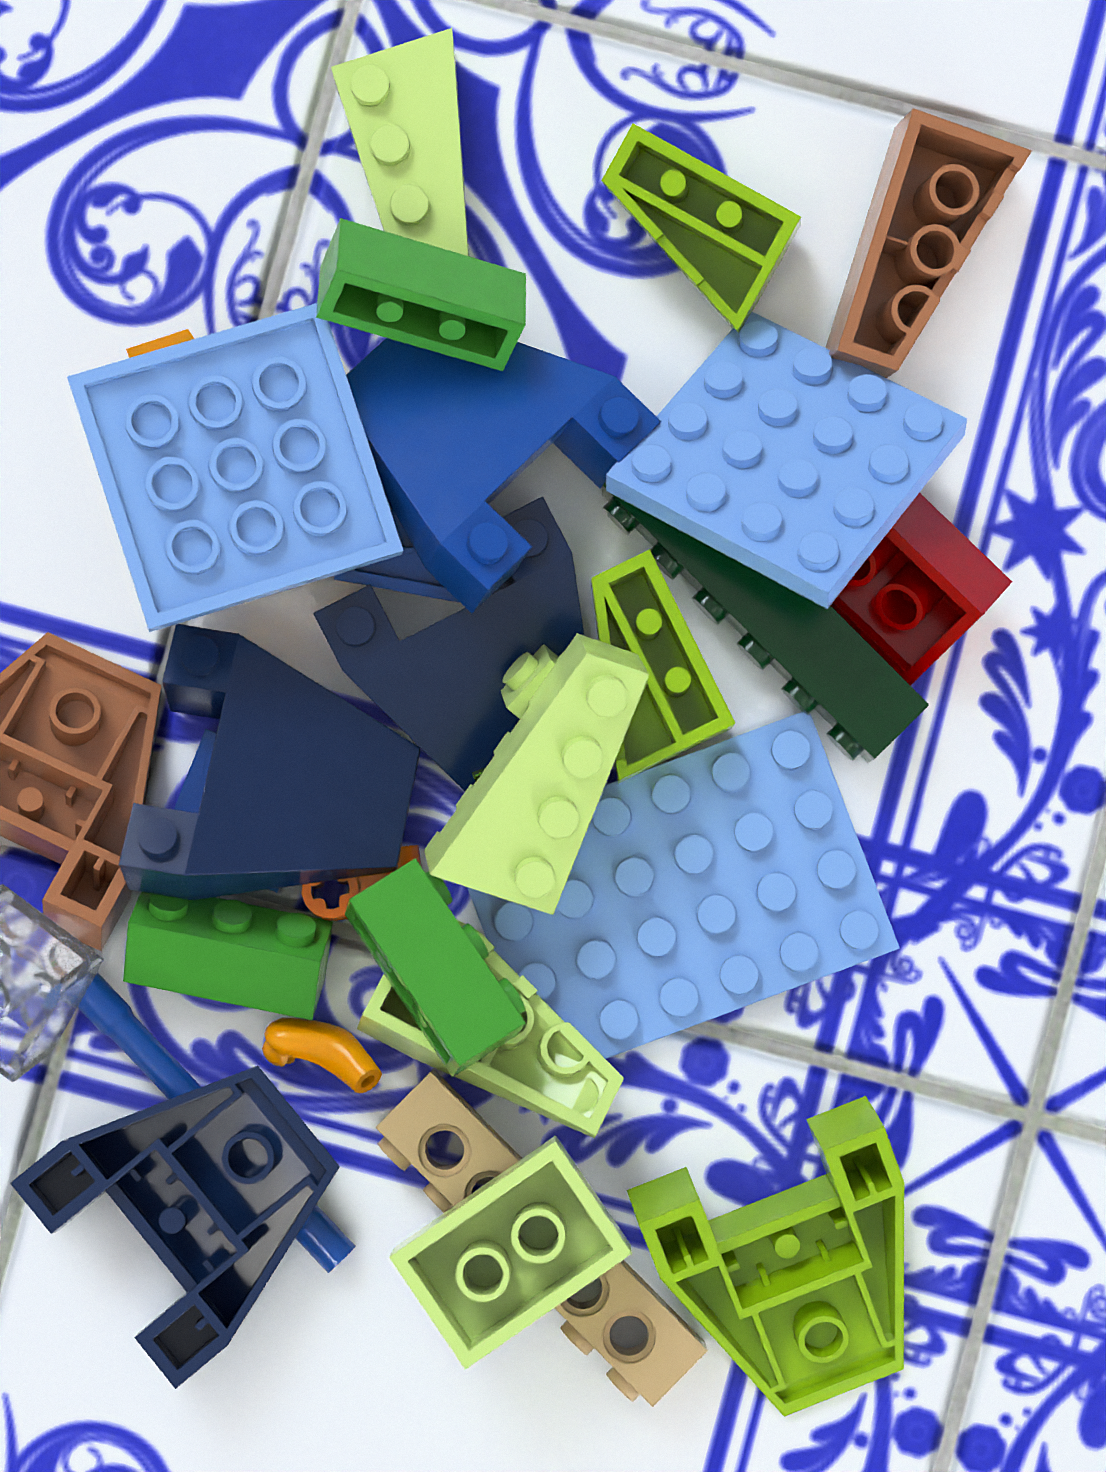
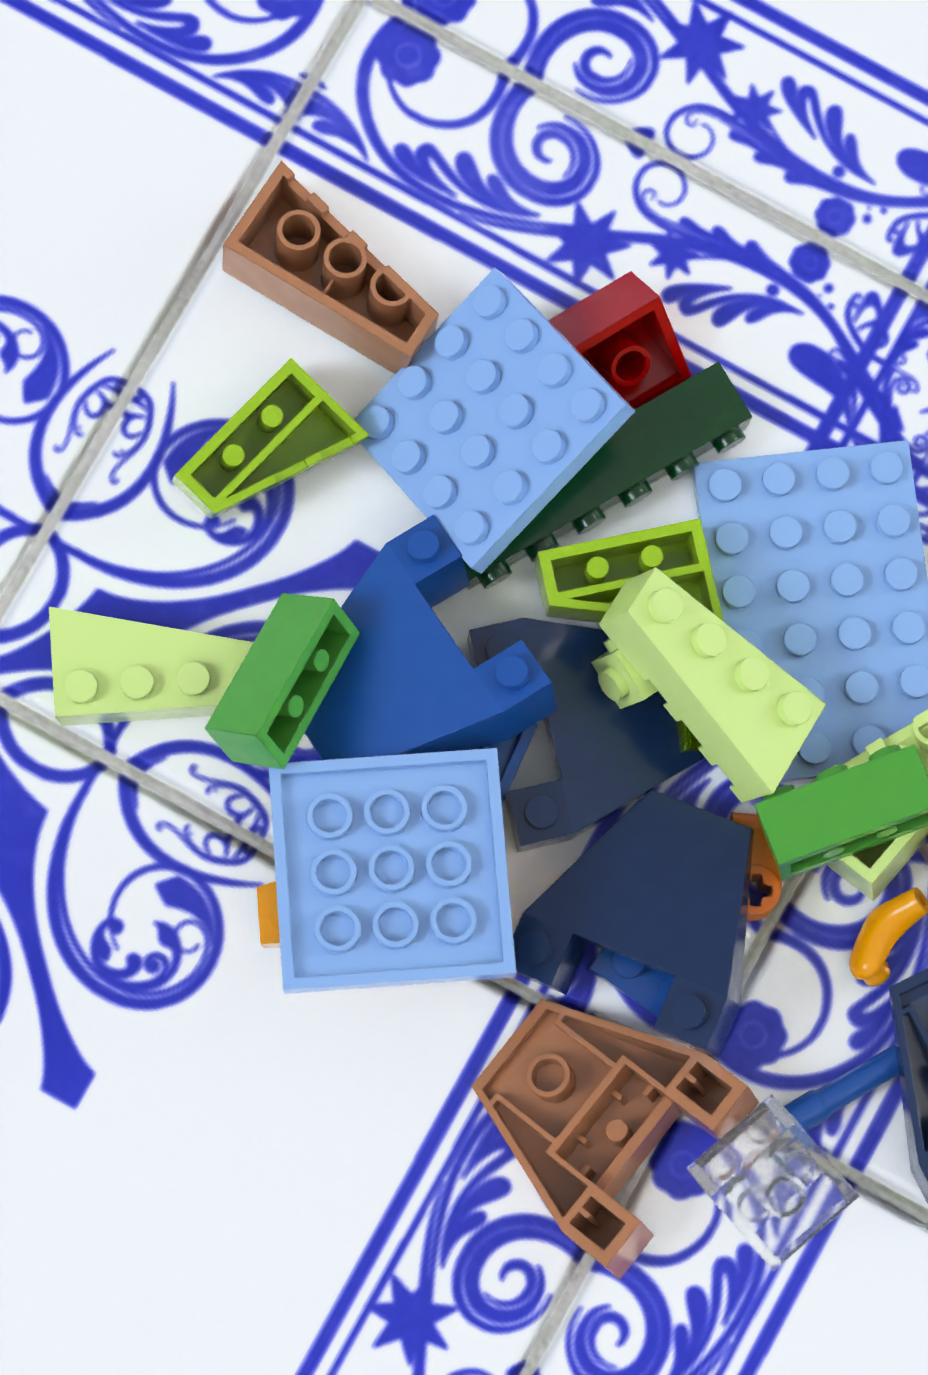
camera: 90 degrees left, 5 degrees down
bright green brick [123,892,333,1021] -> none

